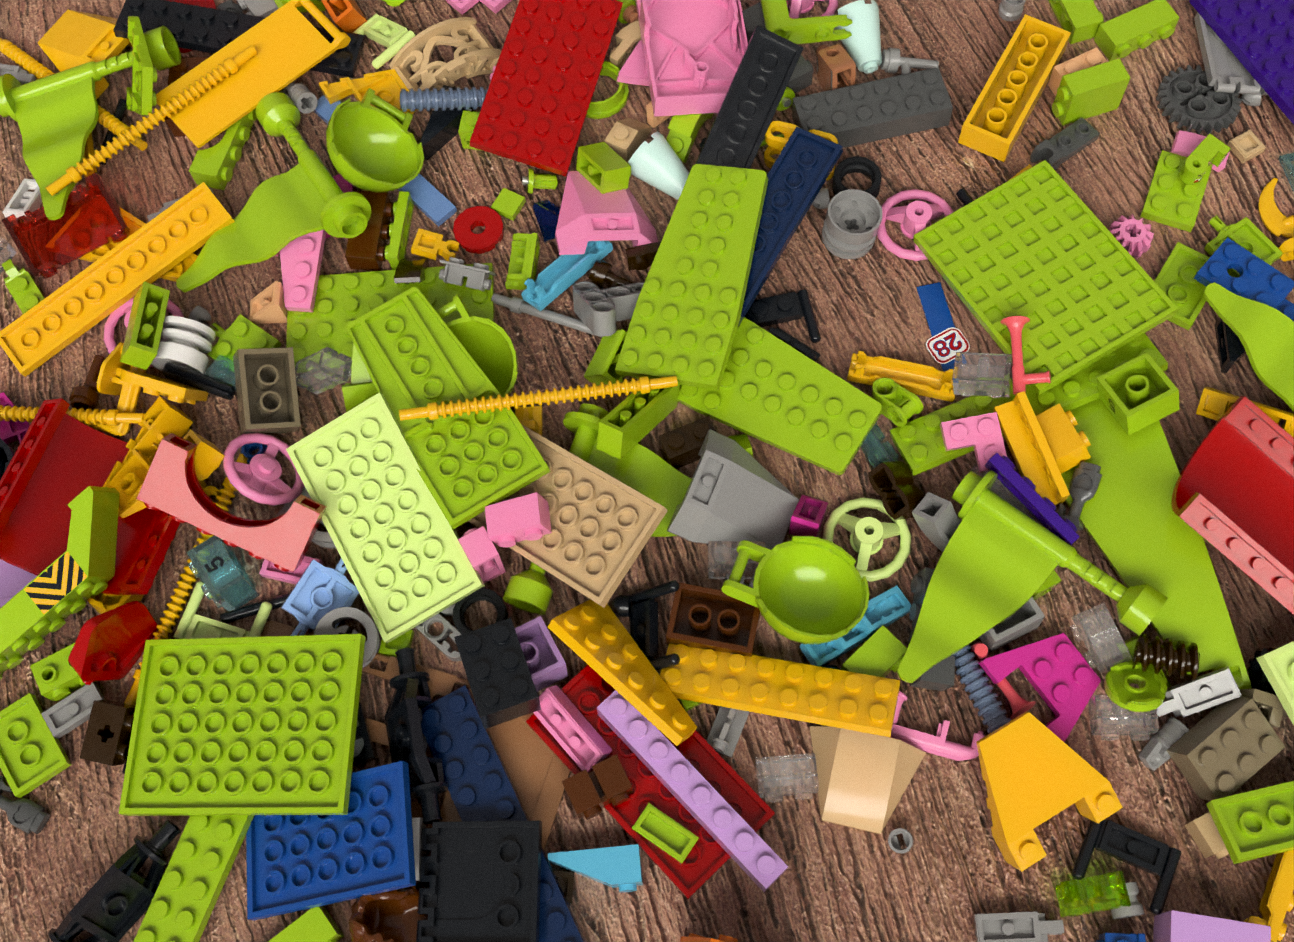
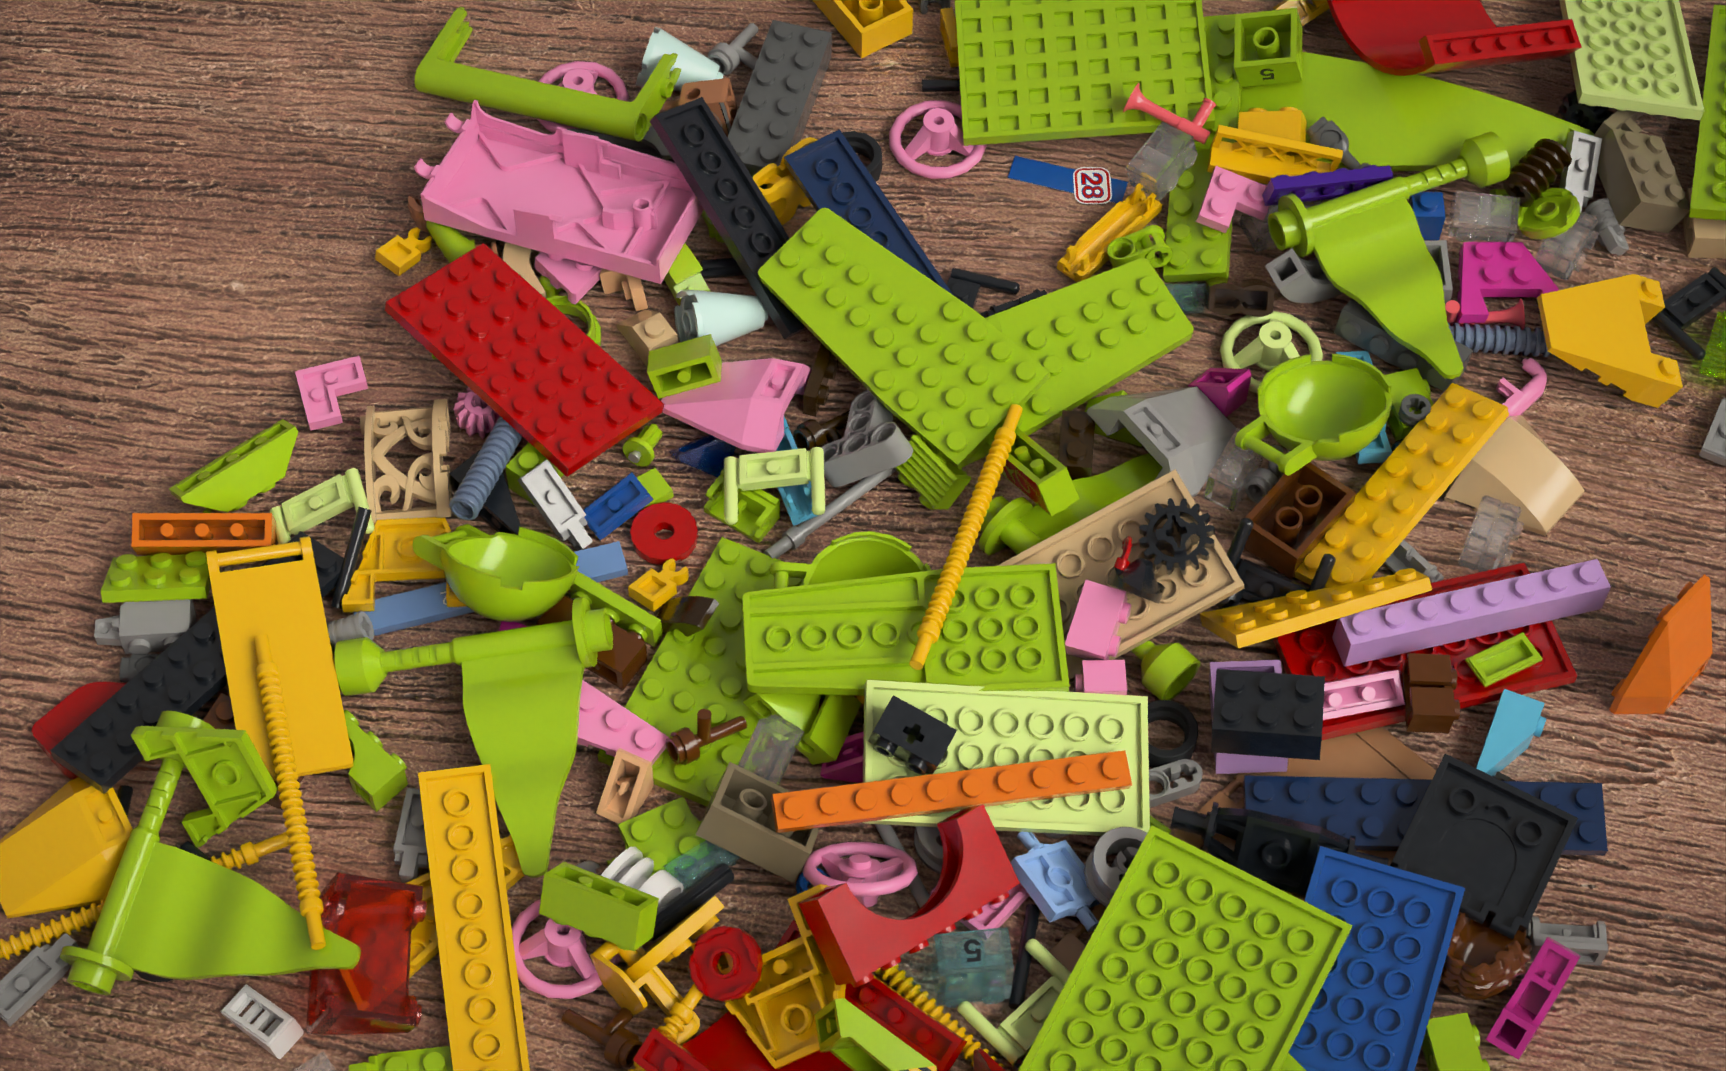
camera: 70 degrees left, 10 degrees down
light grey hinge [439,257,496,292] -> none
light grey wheel [822,189,882,259] -> none
light grey hinge [888,828,914,854] -> none
none -> black bar [330,507,372,609]
none -> hinge [518,460,593,551]
none -> blue plate [583,472,654,541]
none -> reddish brown piece [666,709,747,765]
none -> red tile [689,926,763,1002]
none -> yellowish green plate [724,447,825,525]
none -> orange plate [771,750,1132,833]
none -> black brick [868,695,957,775]
none -> black piece [1107,536,1165,604]
none -> black gear [1139,498,1215,575]
none -> dark grey bush [1398,394,1431,428]
none -> blue brick [1408,192,1446,241]

